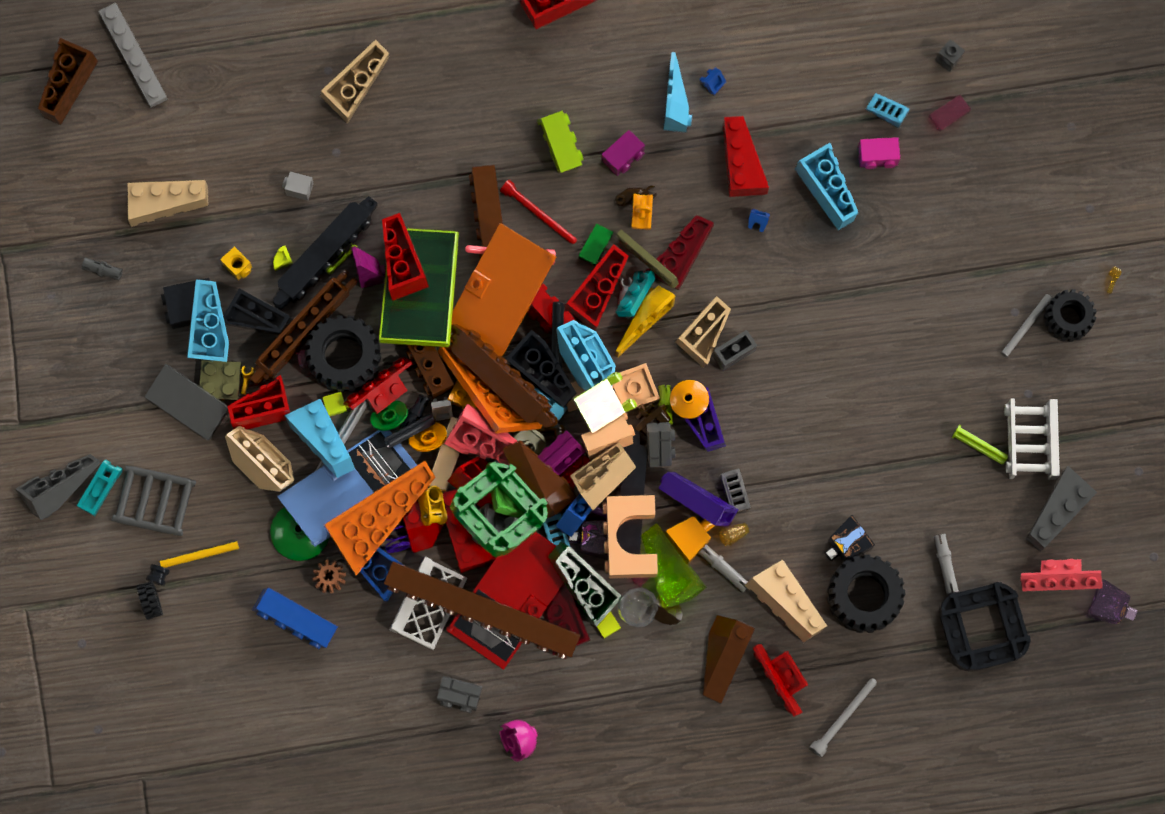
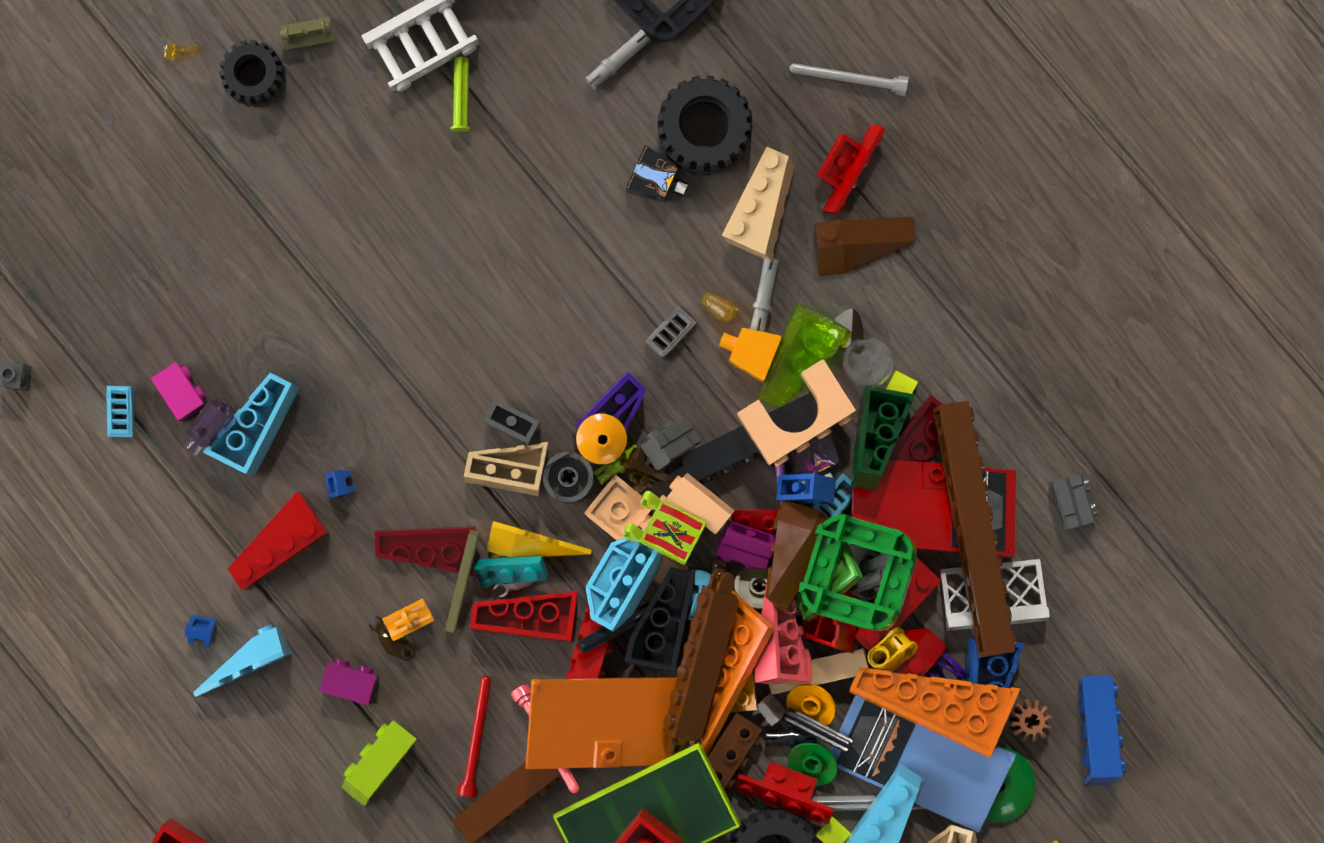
camera: 115 degrees left, 10 degrees up
dark pink cylinder [500,720,537,762] -> none
tan wedge [570,442,636,510] -> none
green tile [578,223,614,266] -> none
dark purple slope [659,471,738,526] -> none
clear pink tile [929,95,971,131] -> none
light grey bar [1001,294,1052,357] -> none
none -> clear purple torso [185,399,237,455]
none -> olive hinge [280,17,334,50]
none -> dark grey brick [543,452,594,503]

